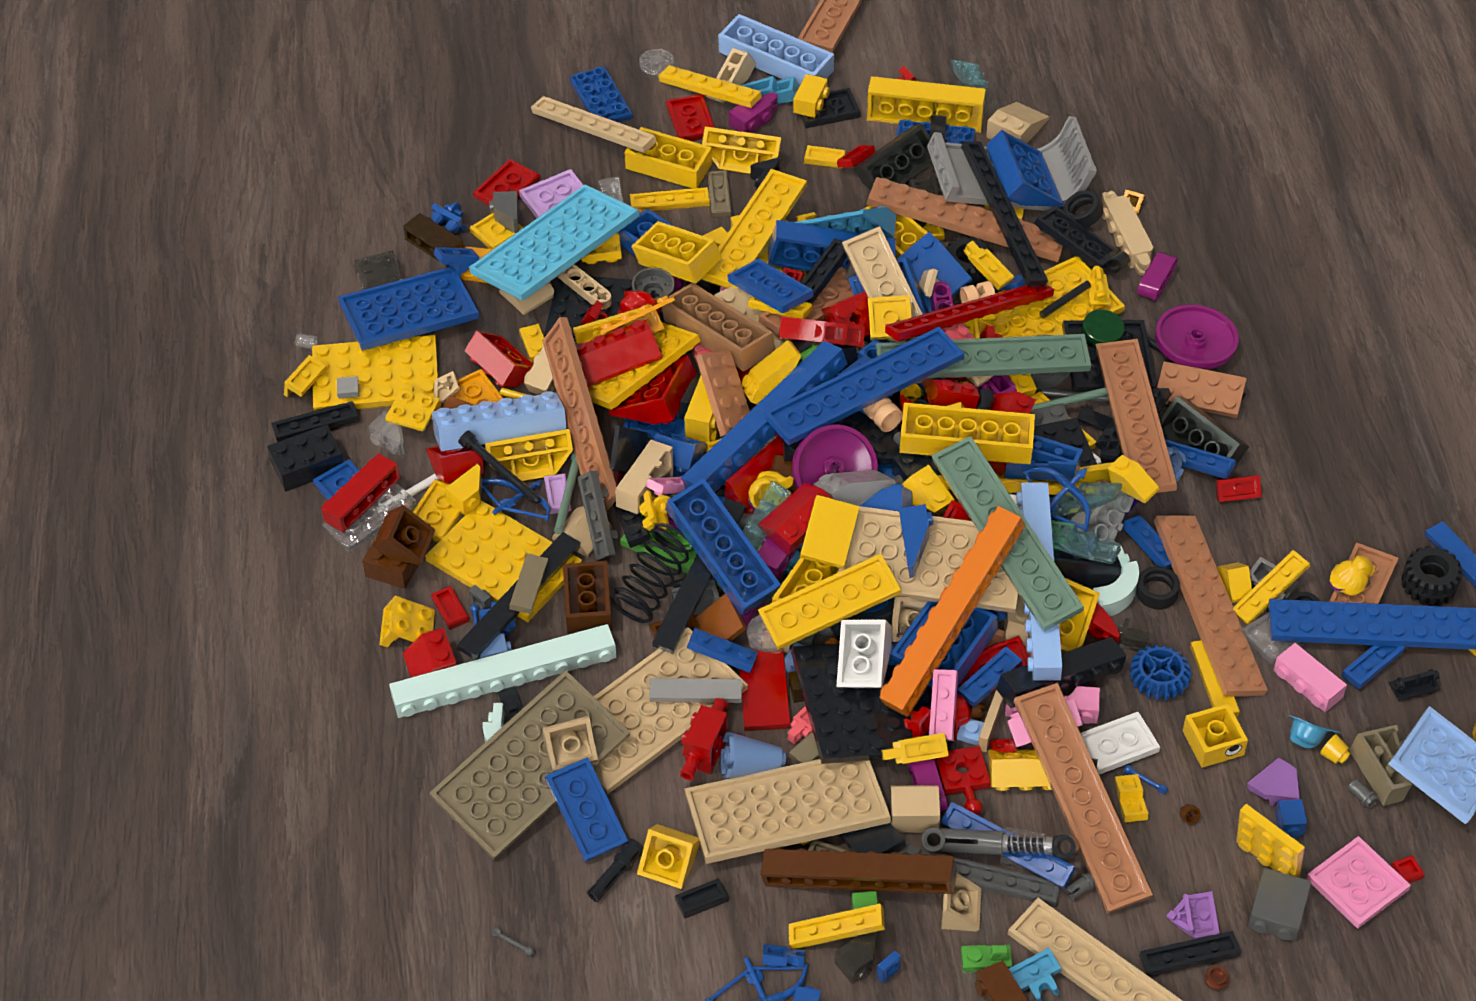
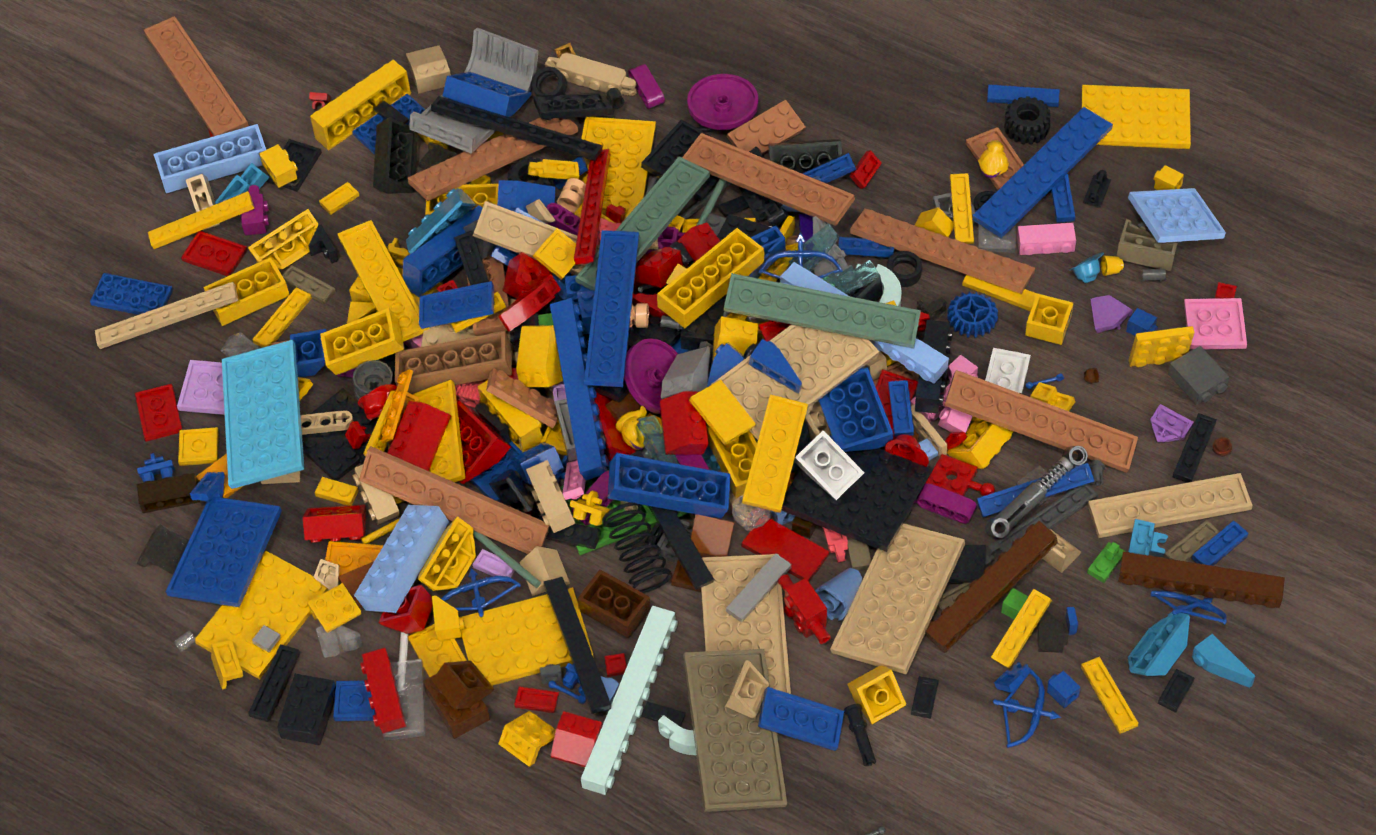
camera: 50 degrees left, 5 degrees up
black piece [458,430,541,504] -> none
dark grey slope [490,191,519,233] -> none
dark tan tile [509,554,548,614] -> none
dark grey hinge [578,471,618,561] -> none
clear wheel [639,49,674,75] -> none
blue plate [687,628,758,673] -> none
red tile [837,145,876,167] -> none
orange brick [879,506,1026,717] -> none
yellow hinge [881,733,949,764] -> none
tan slope [891,785,940,833] -> none
red tile [904,707,931,738] -> none
bright pink plate [929,669,958,741] -> none
clear light blue slope [950,60,989,89] -> none
black bar [1039,280,1091,319] -> none
dark green tile [1082,309,1124,348] -> none
yellow hinge [1086,266,1111,306] -> none
yellow slope [1107,455,1160,503] -> none
none -> red tile [604,653,627,677]

